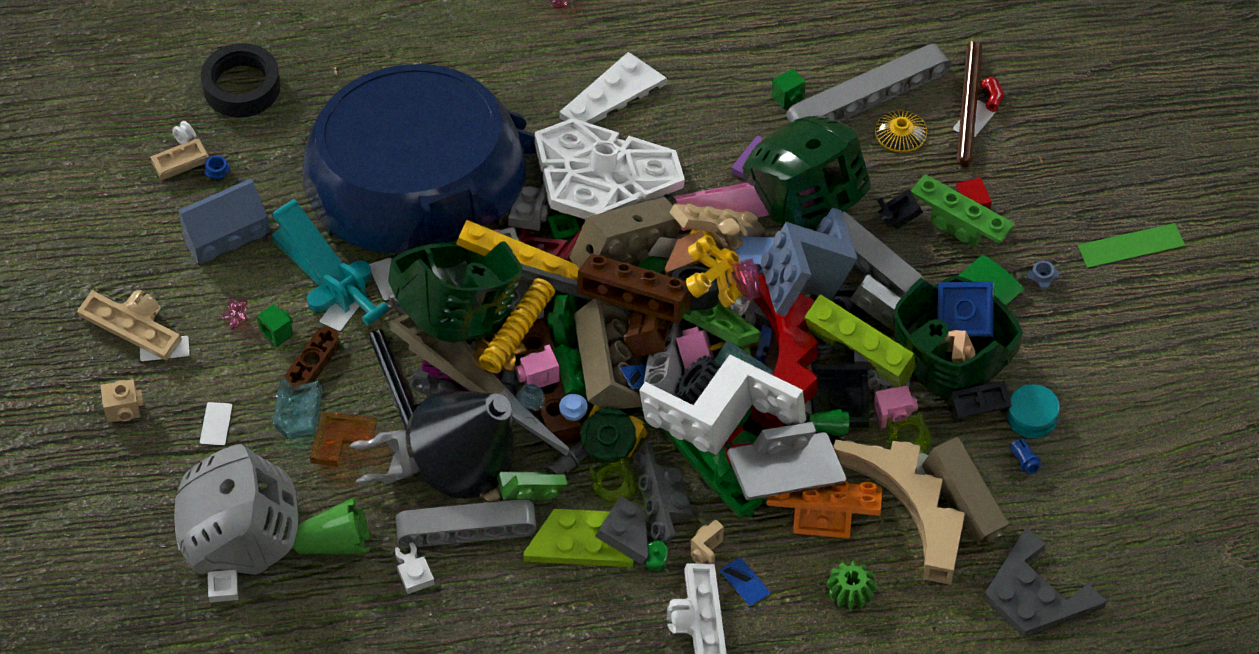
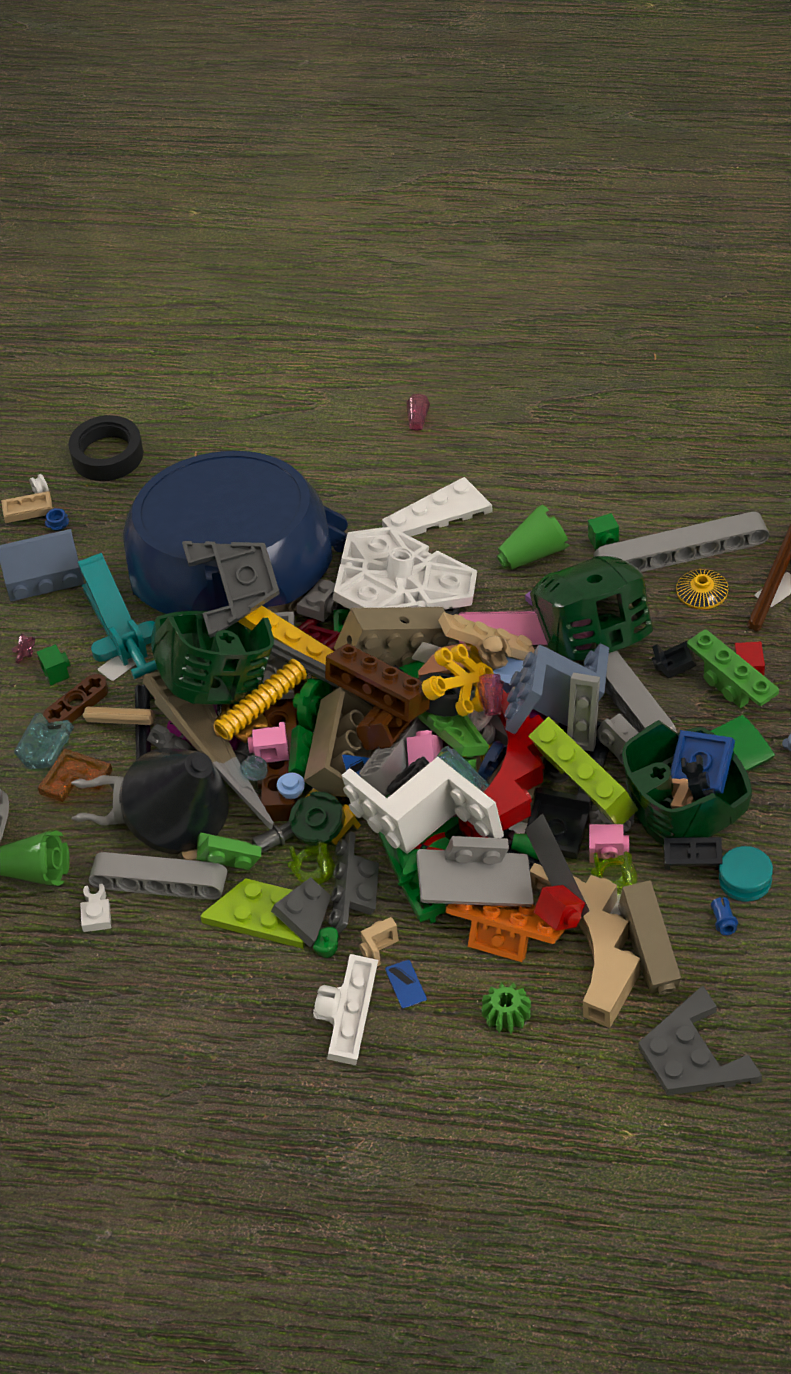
camera: 20 degrees right, 5 degrees down
none -> tan axle [83,707,155,725]
none -> dark grey wing [182,541,280,638]
none -> bright green cone [496,505,569,570]
none -> dark grey sticker [525,814,590,918]
none -> red brick [534,885,585,931]
none -> light grey plate [567,673,600,751]
none -> black plate [681,755,716,801]

